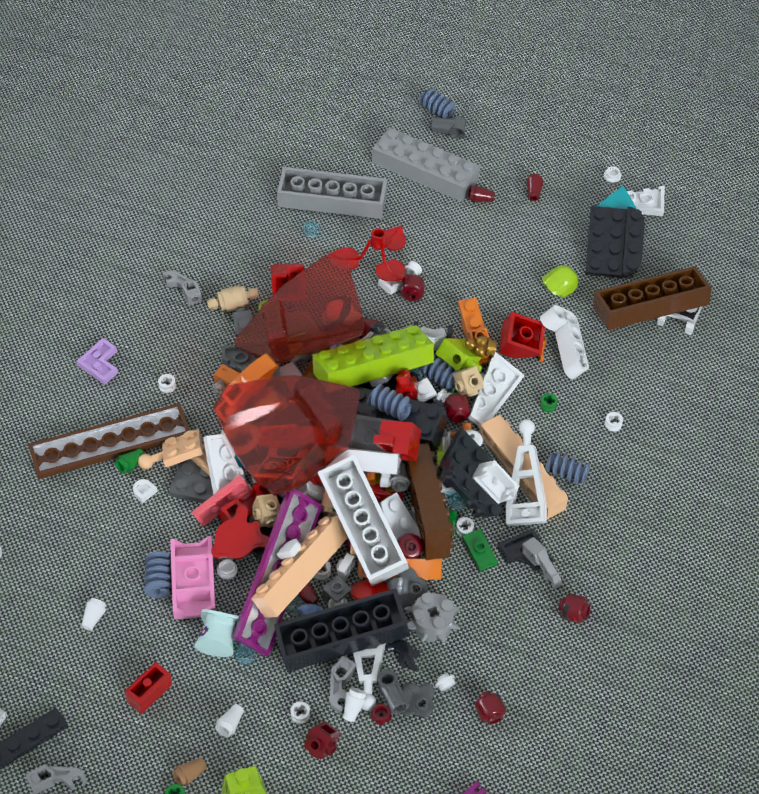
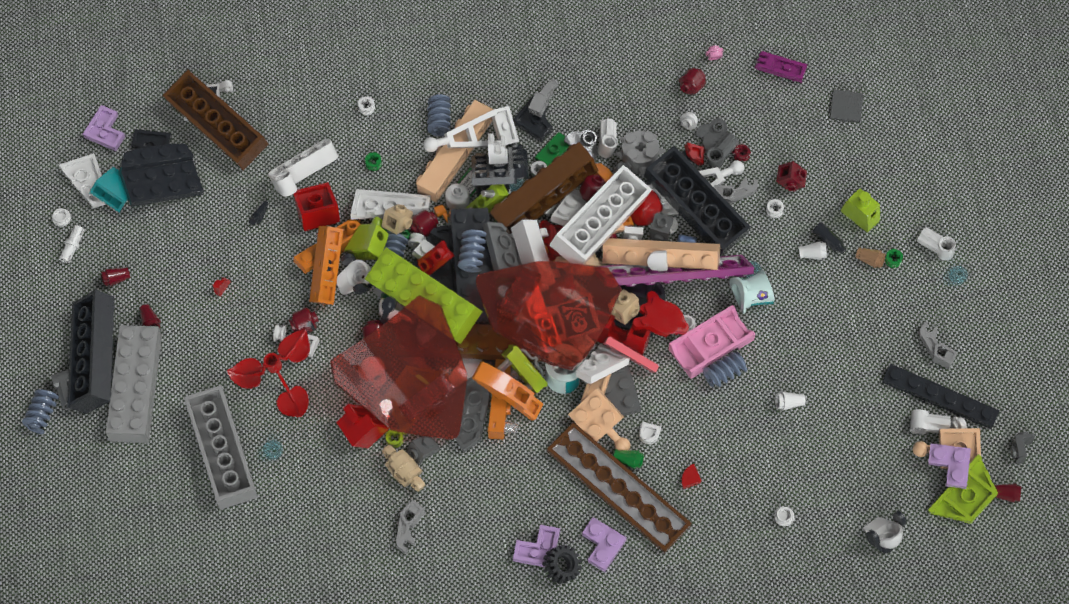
camera: 115 degrees left, 10 degrees up
red brick [124,662,172,714] -> none
white bush [158,374,176,393] -> none
white cone [343,687,367,722] -> none
red plate [373,420,421,462] -> none
pearl gold piece [465,336,497,357] -> none
lime hair [542,265,579,298] -> none
dark red head [558,594,591,623] -> none
none -> white pin [58,225,85,264]
none -> black brick [67,289,115,414]
none -> lavender plate [83,105,125,151]
none -> black tile [131,129,172,149]
none -> red tile [213,277,231,297]
none -> black bar [249,201,268,225]
none -> orange piece [308,226,343,305]
none -> black tyre [542,545,582,584]
none -> plate [564,130,598,160]
none -> lavender plate [582,517,627,572]
none -> white piece [597,118,618,158]
none -> red tile [681,464,701,489]
none -> red tile [684,143,704,166]
none -> bright pink plate [705,46,724,60]
none -> black cylinder [812,222,847,254]

